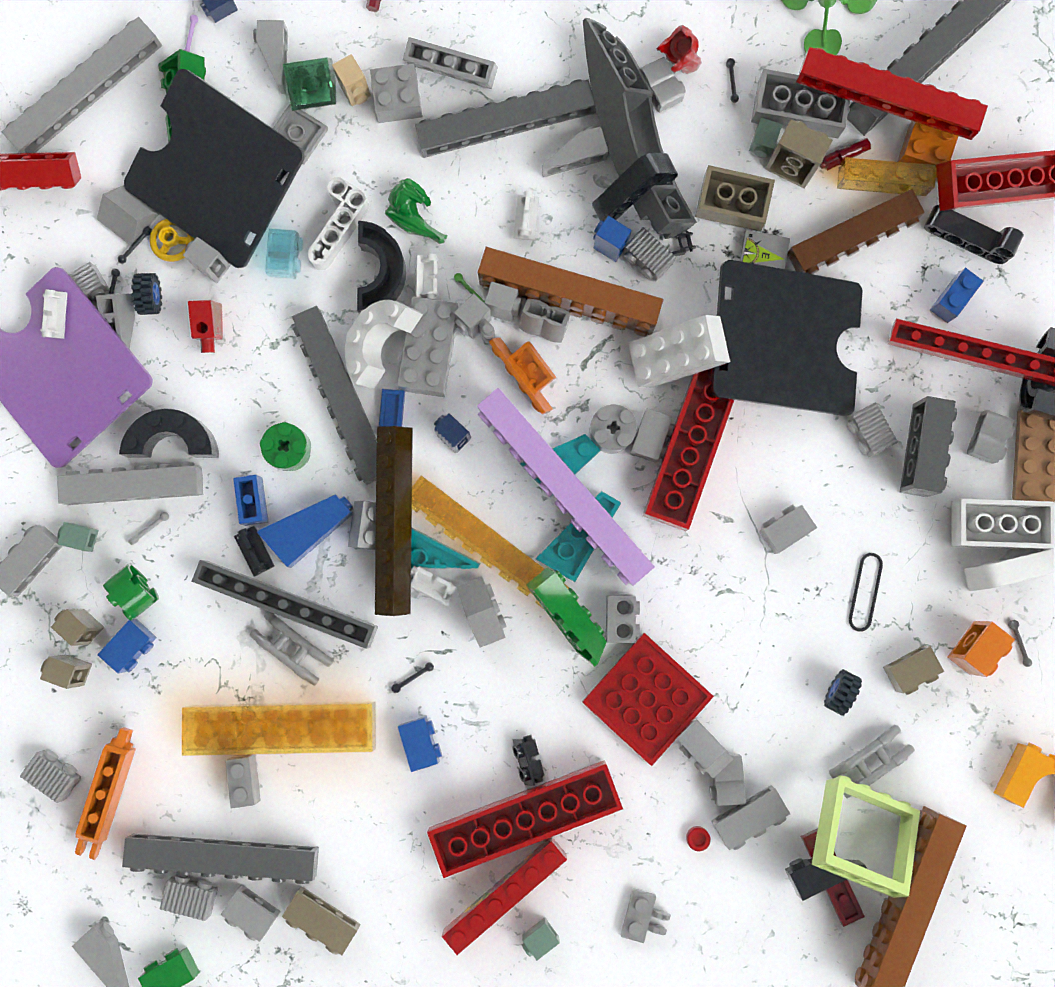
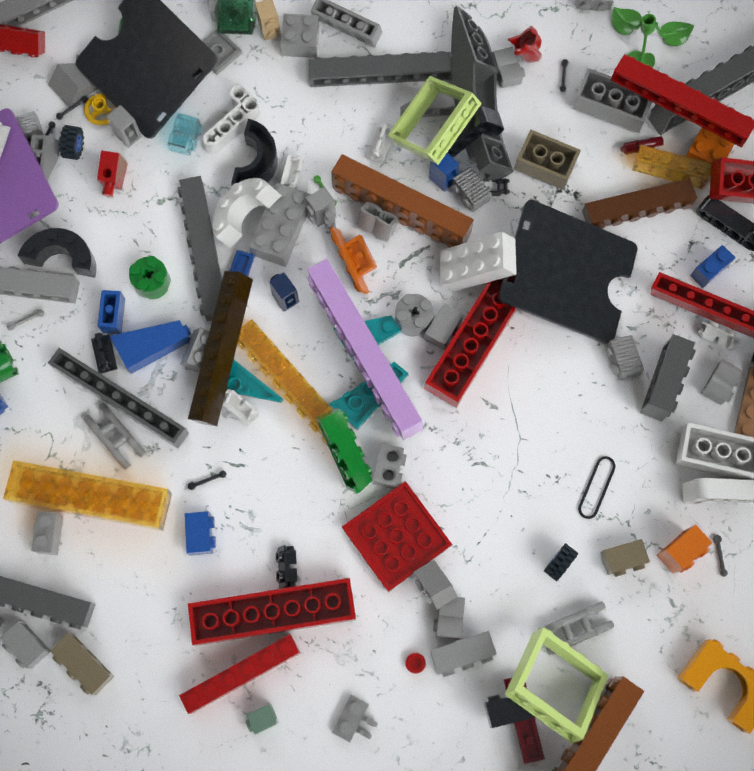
camera: 10 degrees right, 10 degrees down
green hair [385,178,448,244] -> none
light grey brick [456,576,507,648] -> none
light grey brick [485,282,521,322] -> none
light grey tile [739,230,790,269] -> none
sand green brick [749,117,783,157] -> none
light grey brick [759,504,818,554] -> none
dark tan brick [765,119,833,189] -> none
none -> yellowish green window [387,76,482,165]
none -> white hinge [698,320,740,350]

